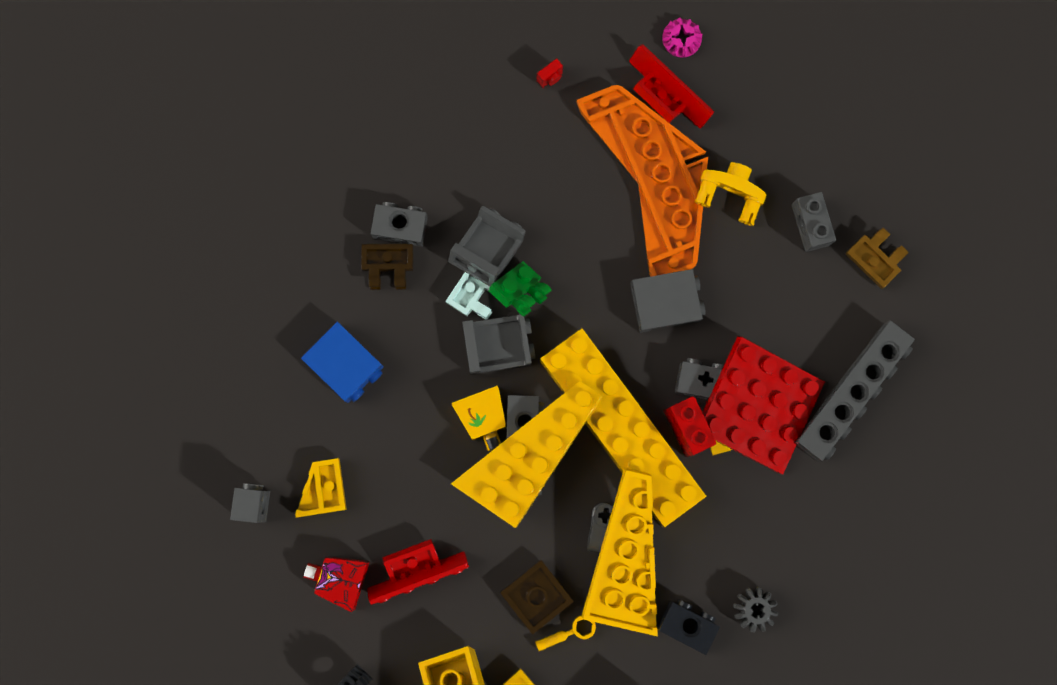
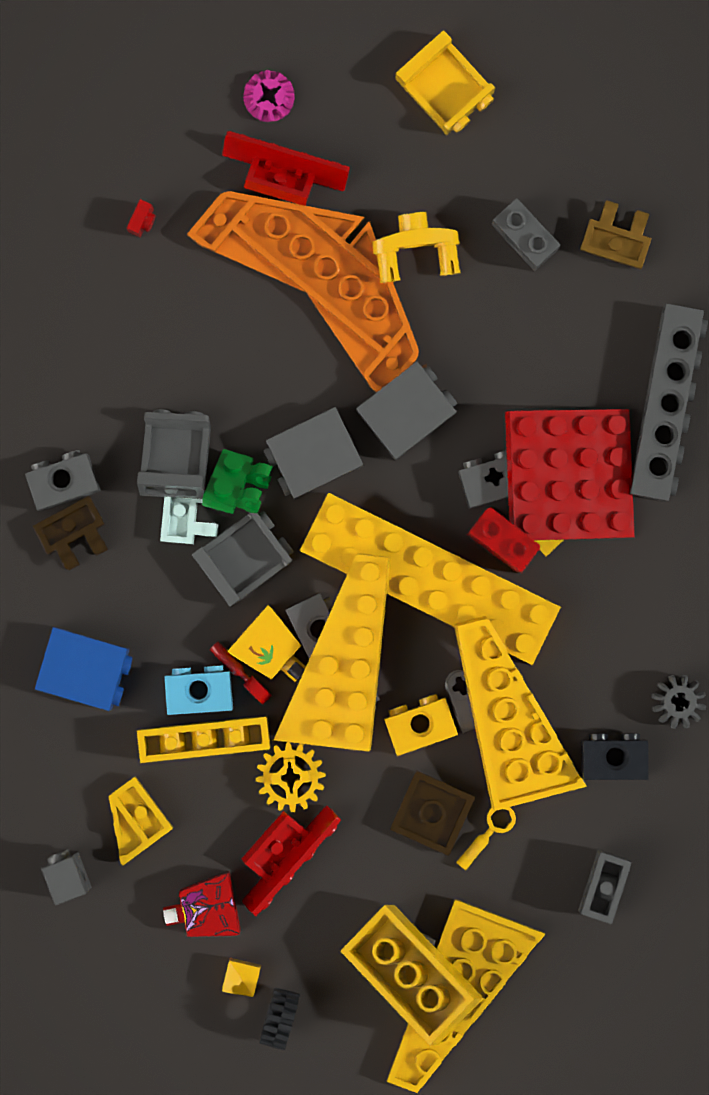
camera: 20 degrees left, 5 degrees up
none -> yellow brick [137,716,271,763]
none -> medium azure brick [165,665,233,715]
none -> red piece [210,641,272,704]
none -> yellow slope [222,958,261,997]
none -> yellow gear [256,742,326,812]
none -> dark grey panel [263,407,364,500]
none -> yellow brick [384,694,458,756]
none -> yellow panel [395,30,495,135]

